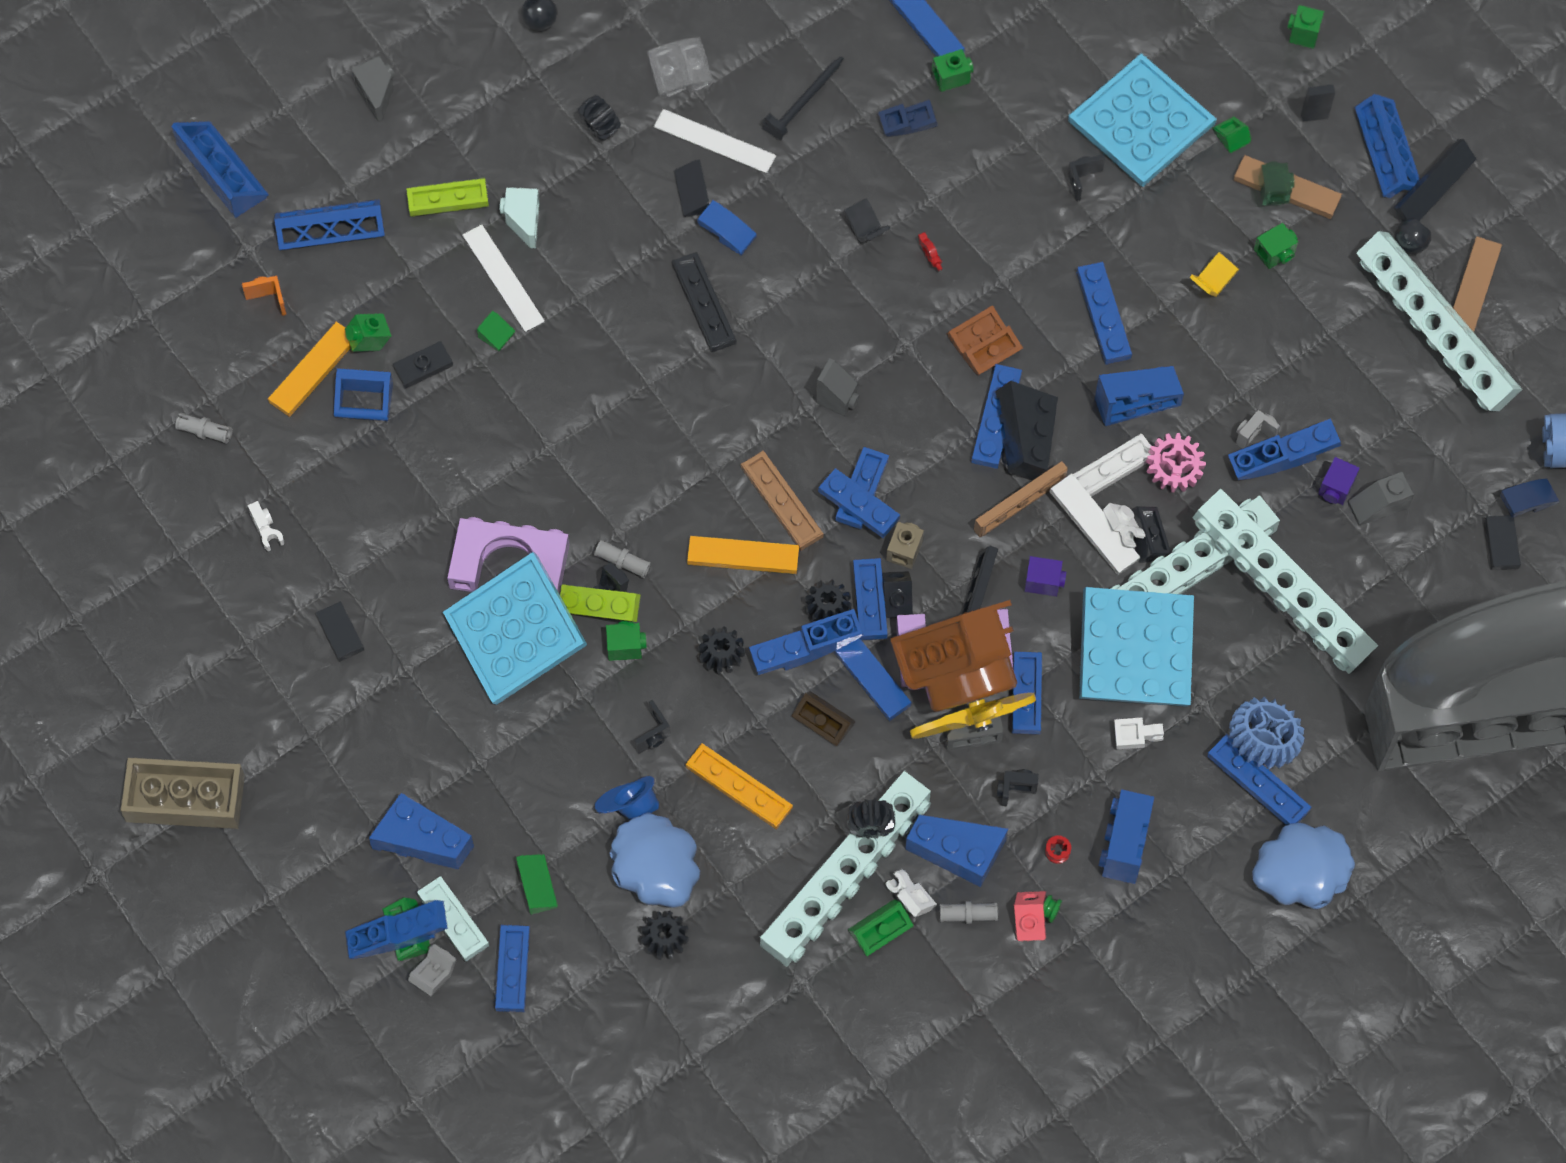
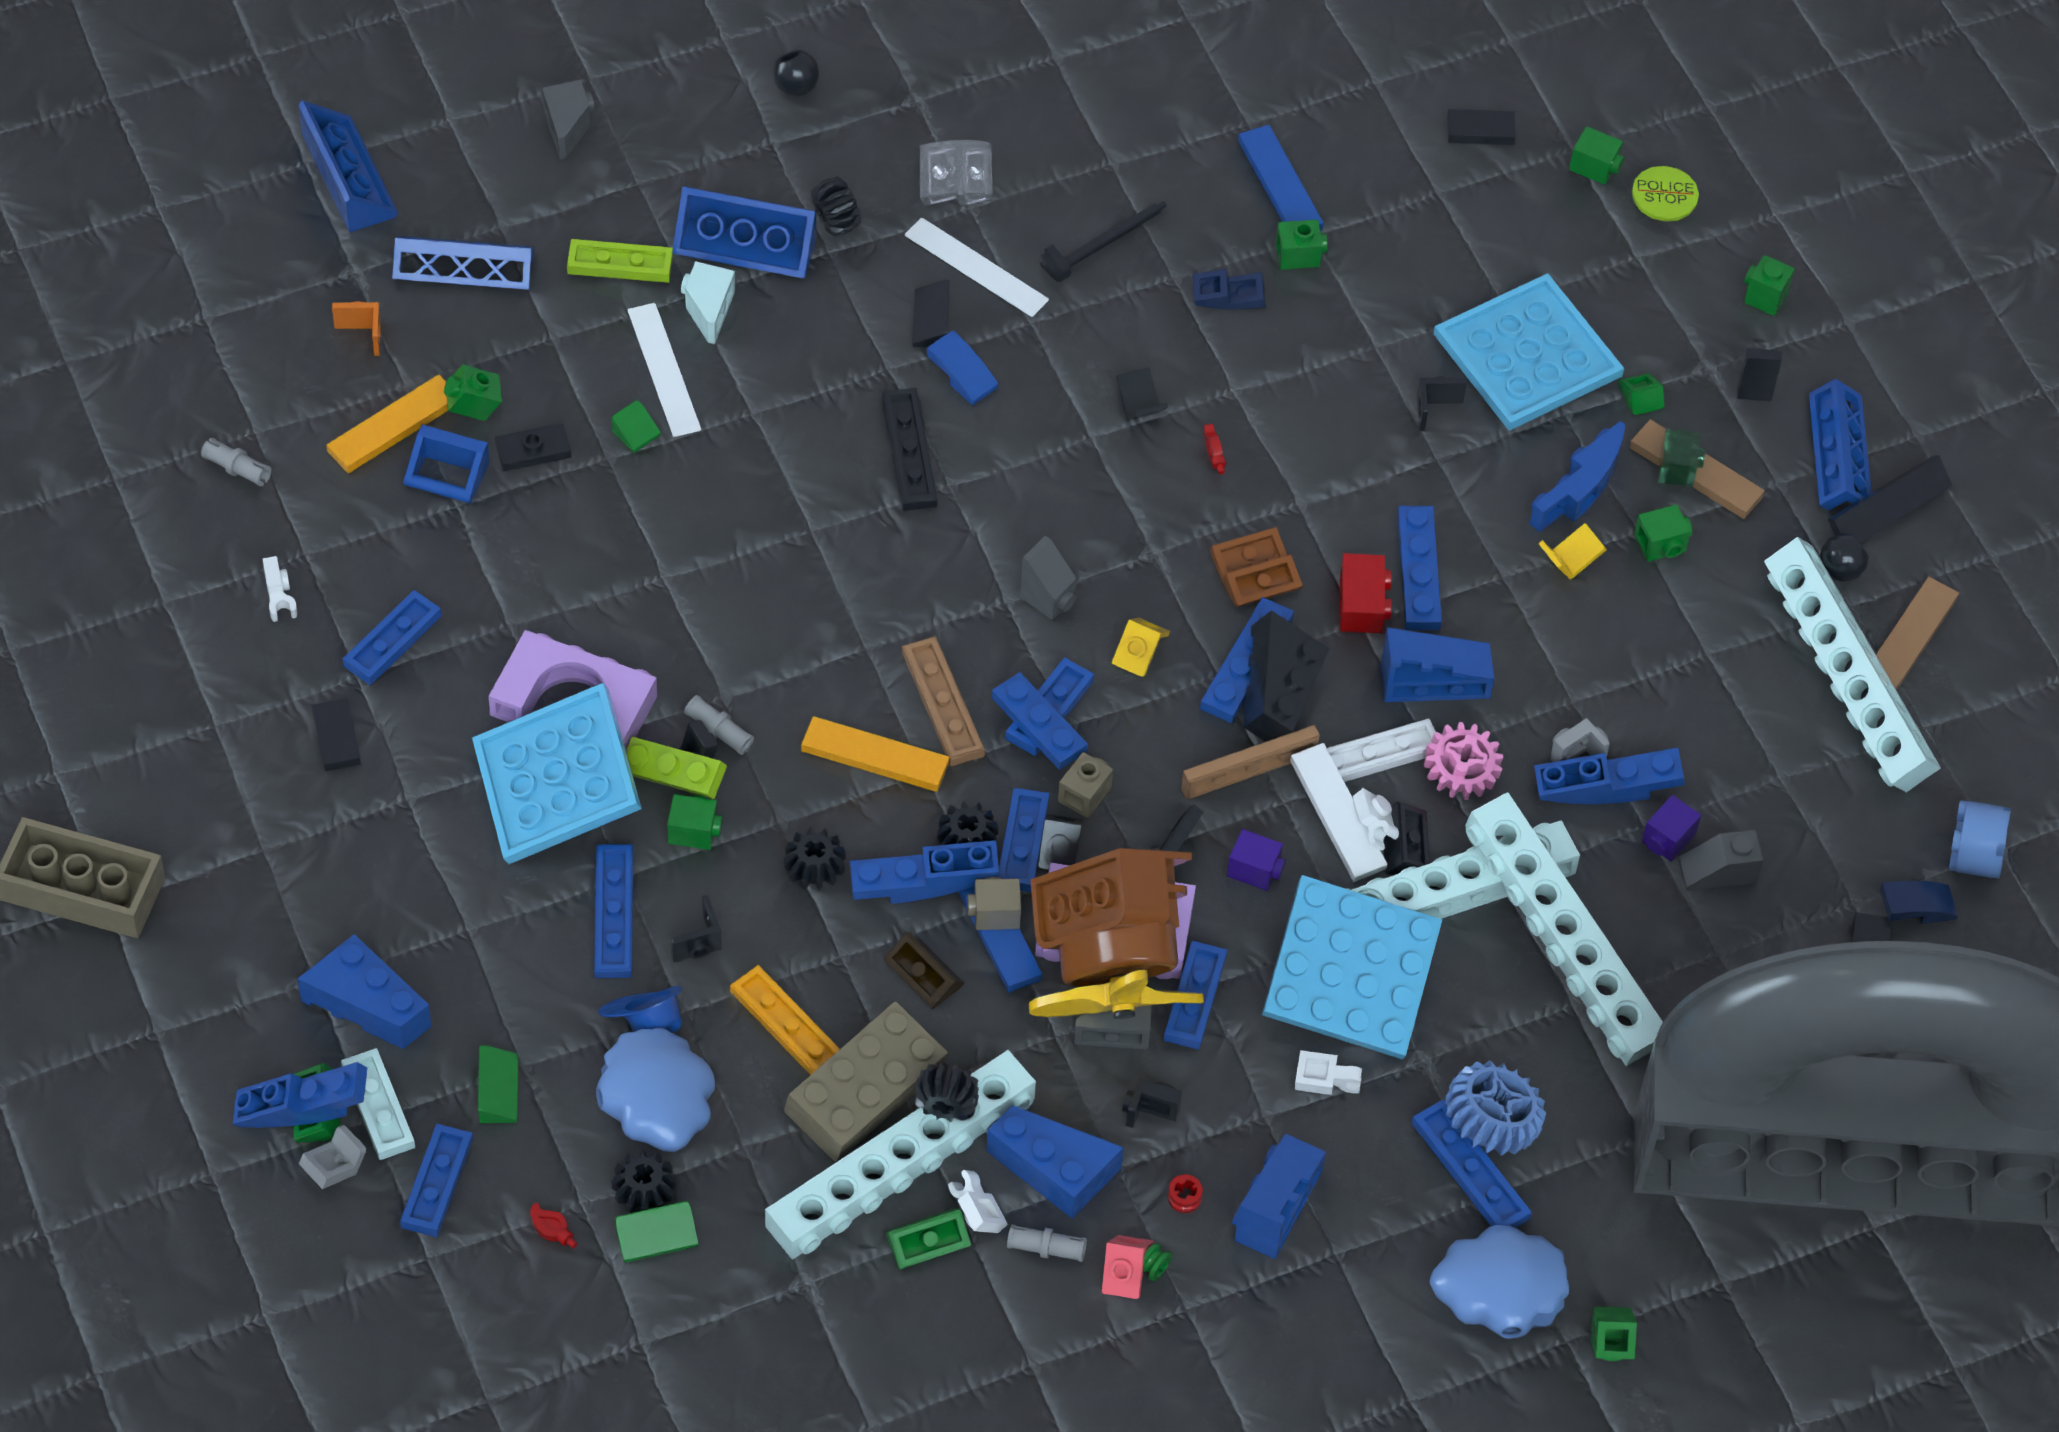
camera: 10 degrees right, 10 degrees down
none -> blue plate [343,590,442,686]
none -> red piece [530,1203,578,1249]
none -> blue tile [594,844,633,978]
none -> green slope [615,1201,699,1263]
none -> blue slope [673,186,816,278]
none -> dark tan brick [784,1001,948,1163]
none -> dark tan brick [967,877,1021,930]
none -> yellow bracket [1112,617,1170,677]
none -> red brick [1339,553,1392,634]
none -> blue slope [1529,421,1625,532]
none -> green brick [1591,1307,1637,1361]

